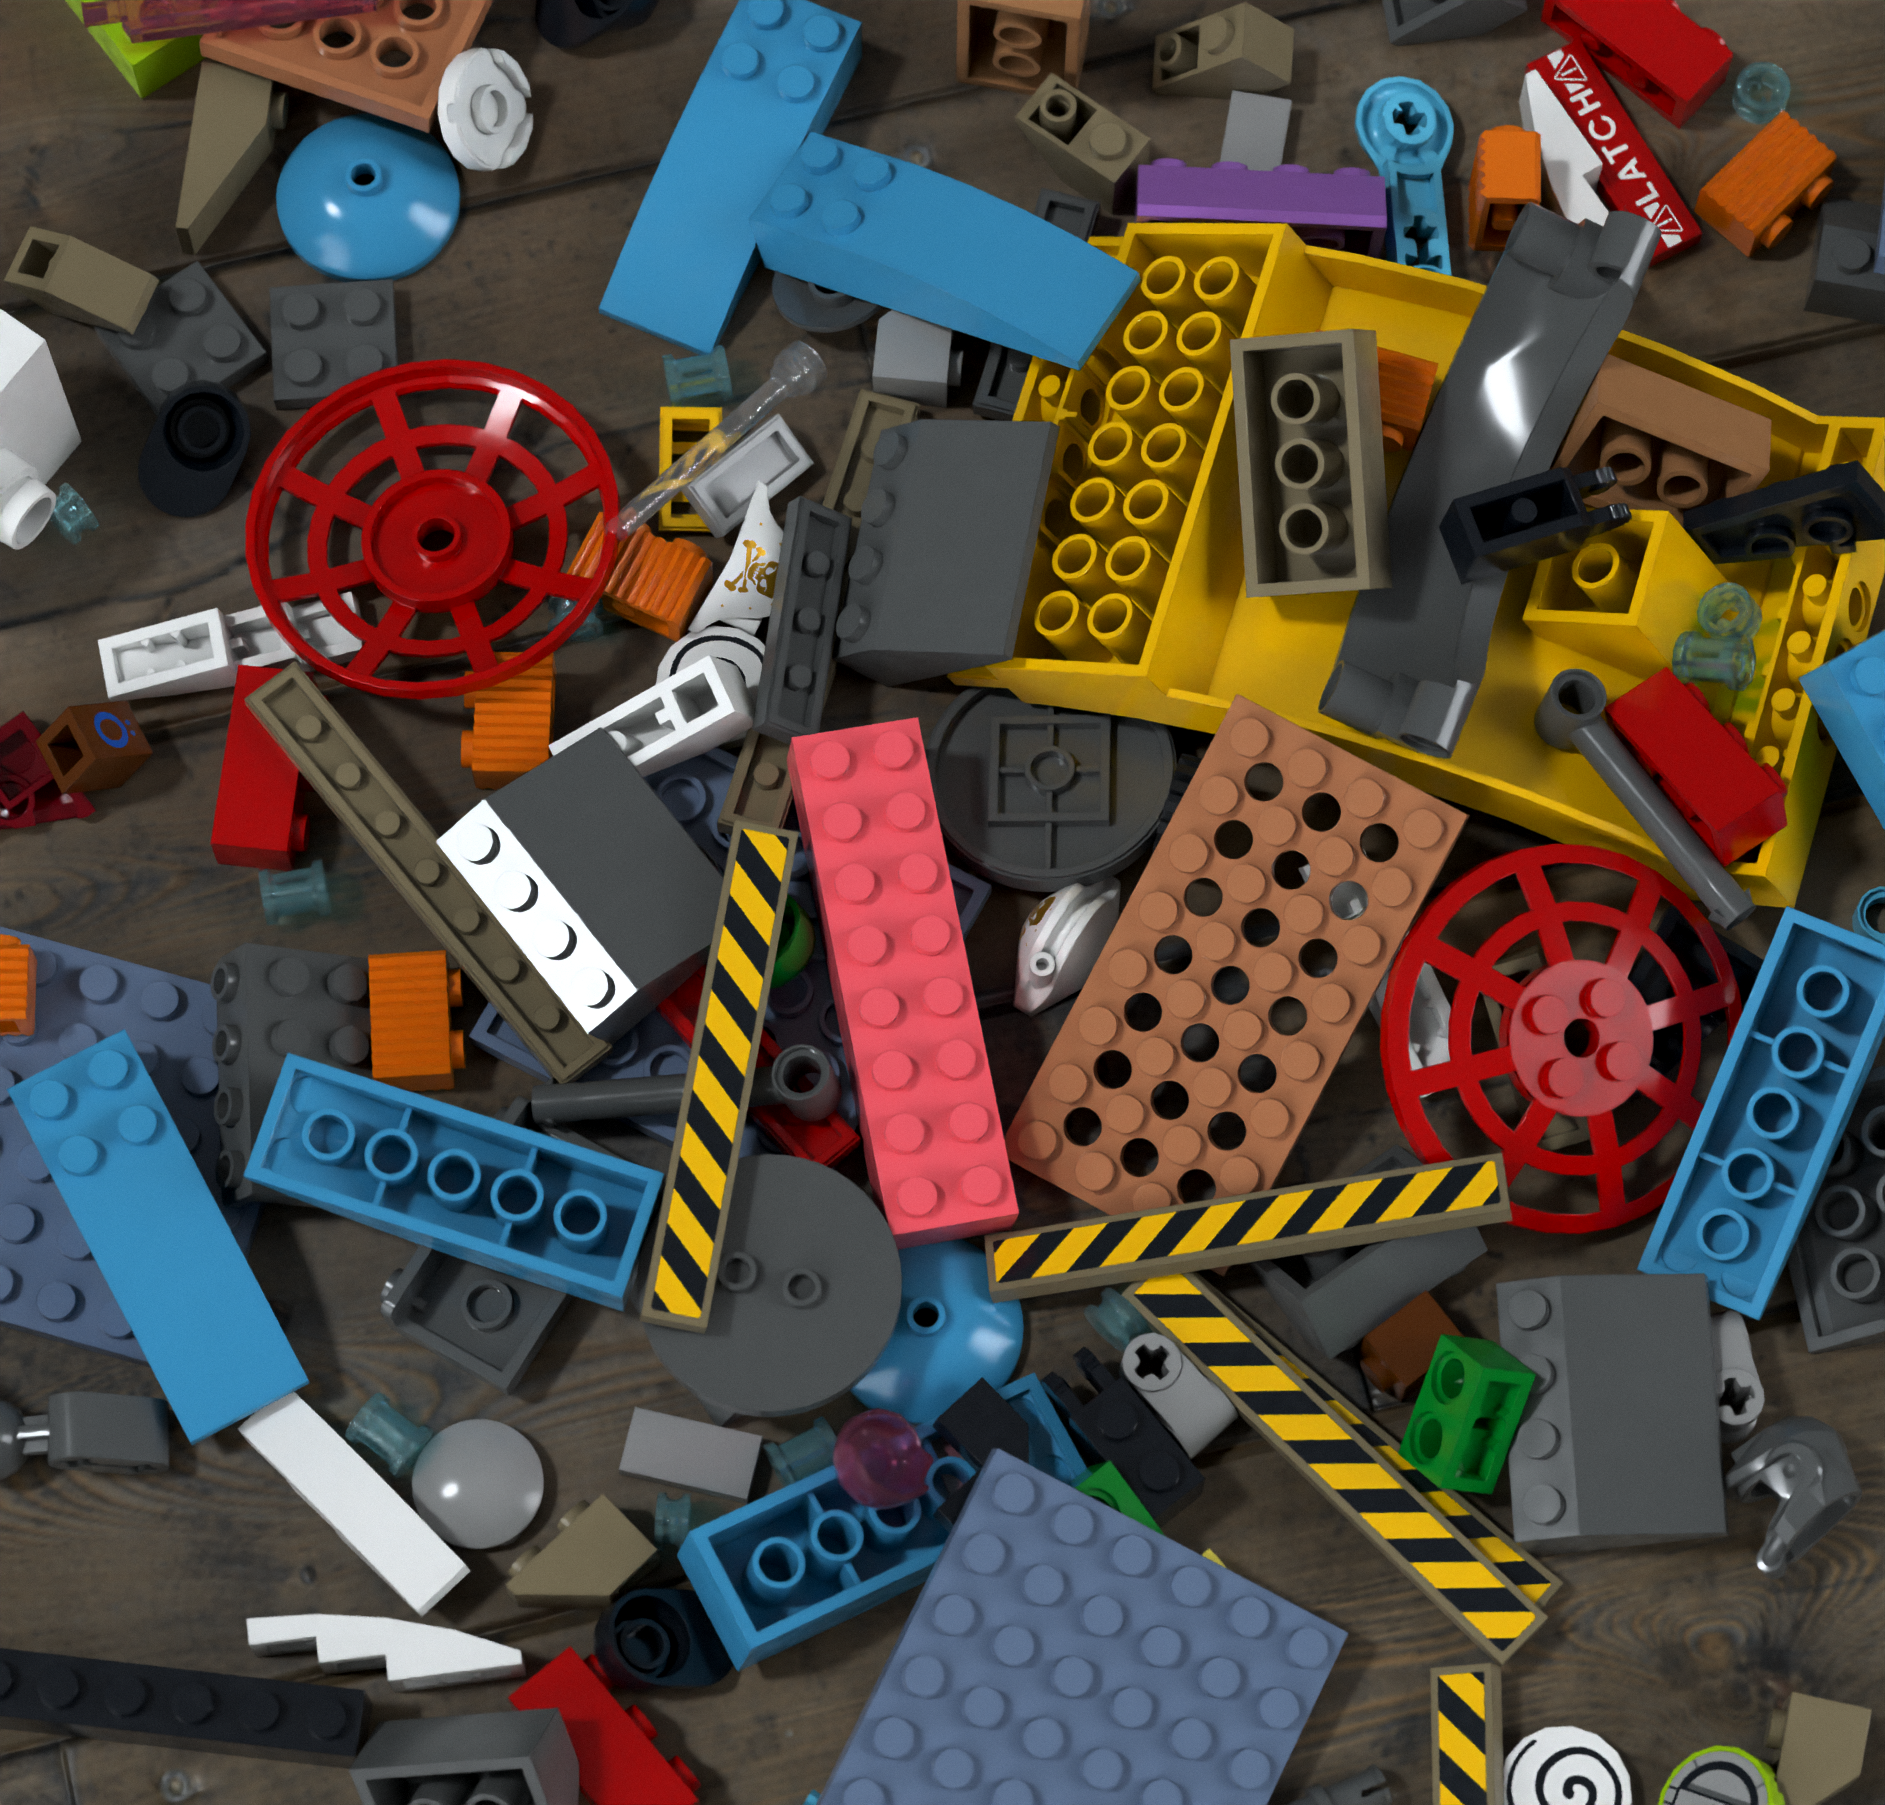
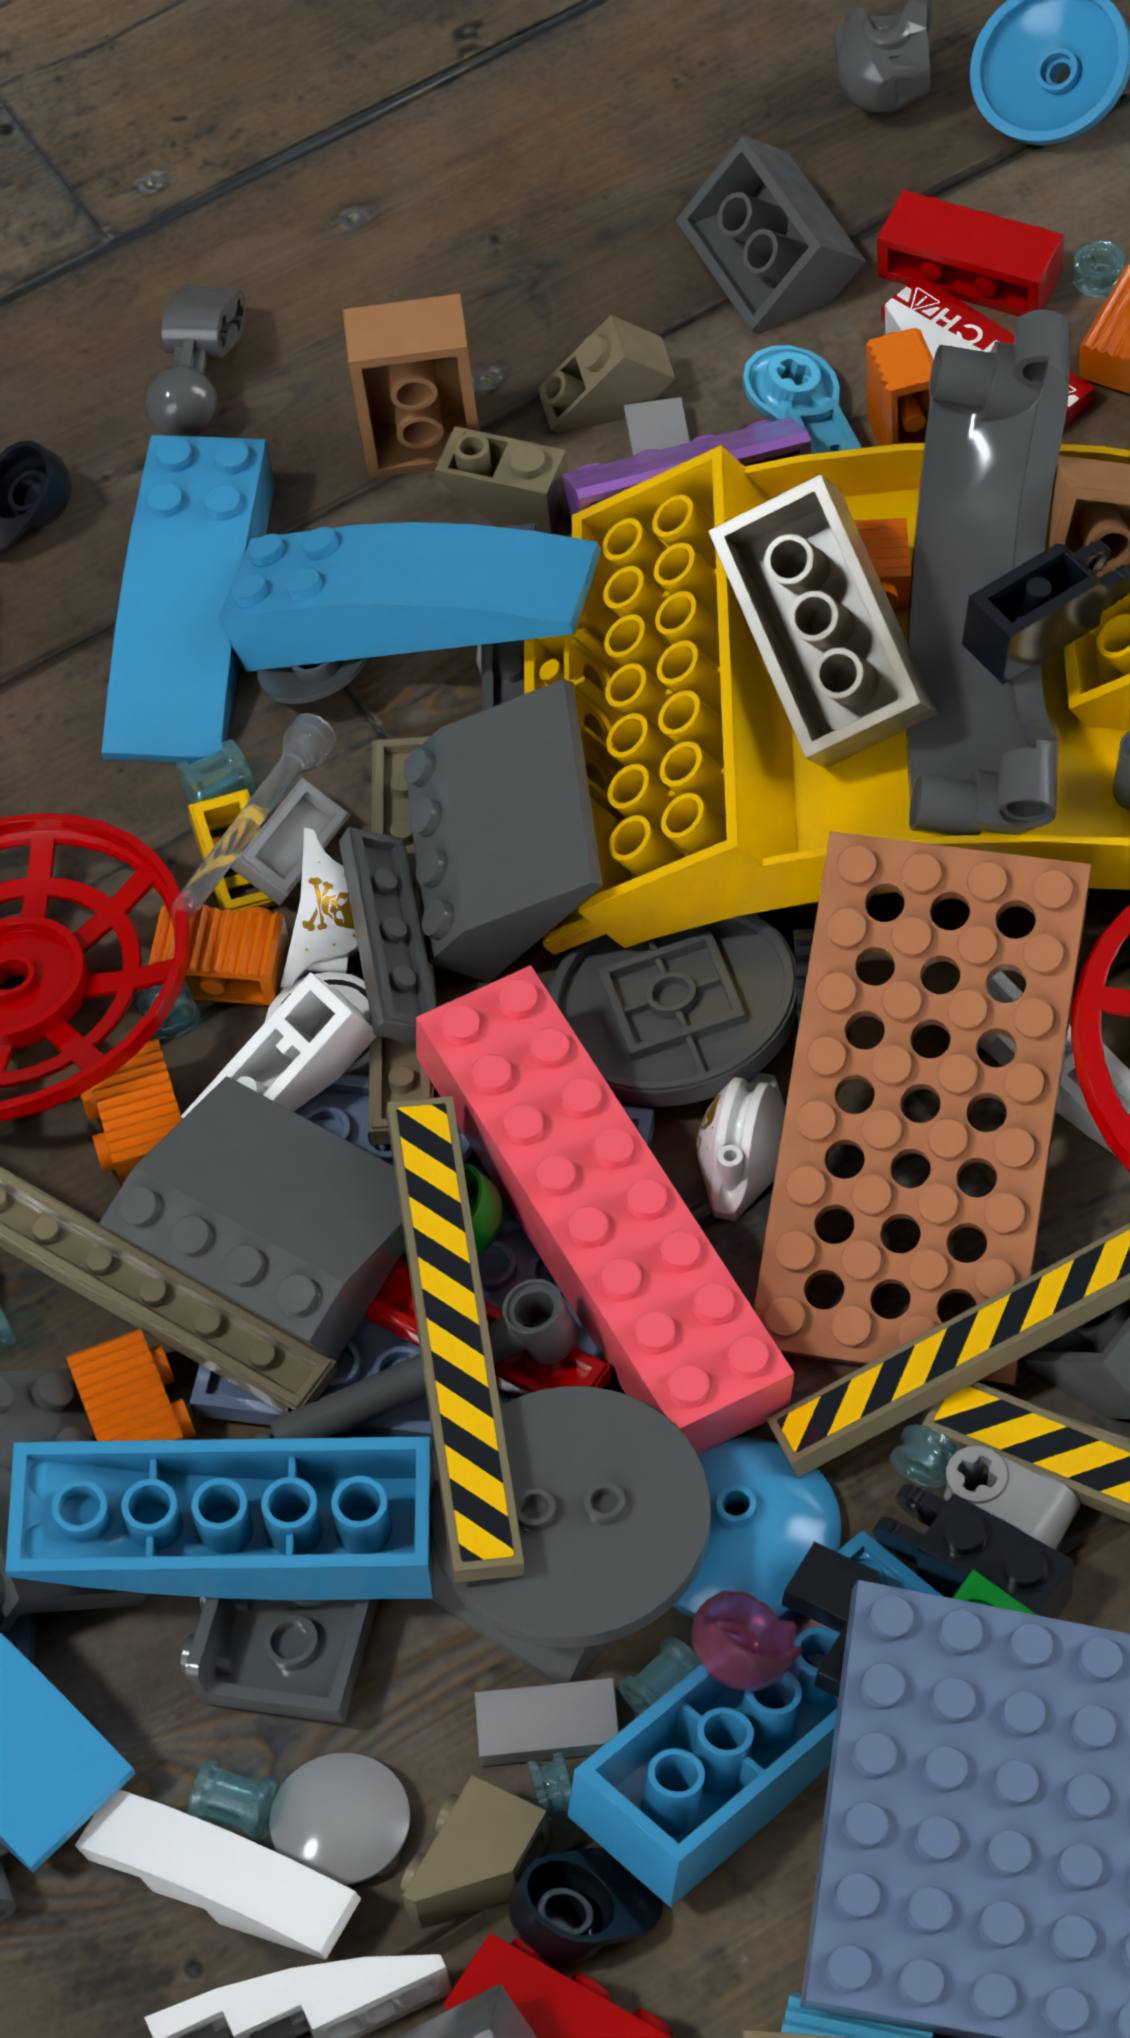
camera: 10 degrees left, 15 degrees down
light grey slope [872,310,964,408] -> none

